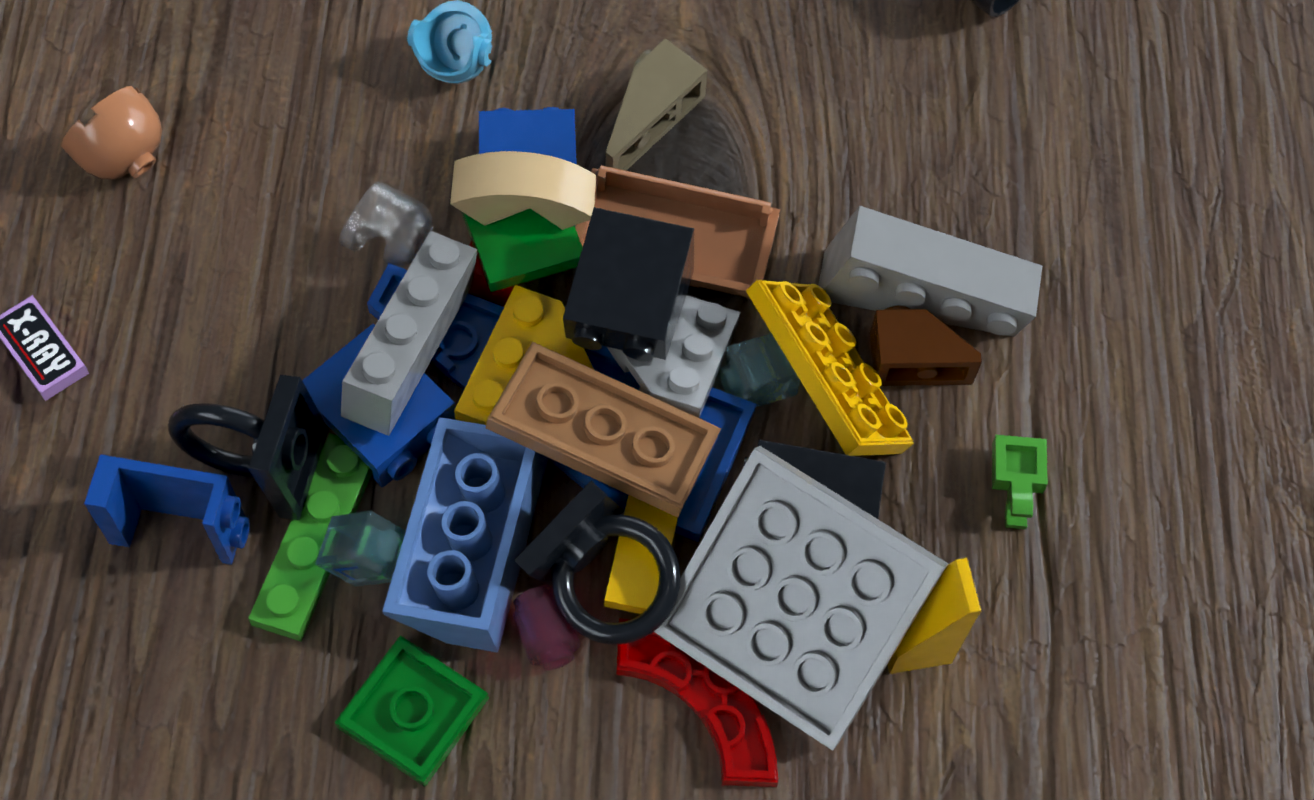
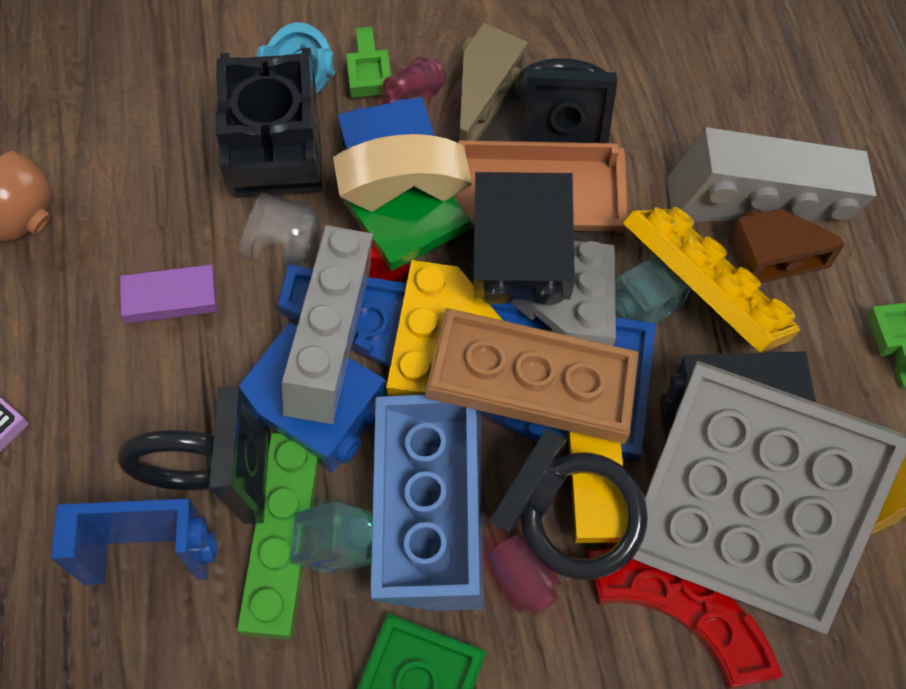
camera: 10 degrees left, 0 degrees up
none -> medium lavender tile [120,265,218,324]
none -> black piece [216,48,323,198]
none -> bright green plate [346,27,393,98]
none -> clear pink cone [383,56,445,102]
none -> black tile [515,58,617,143]

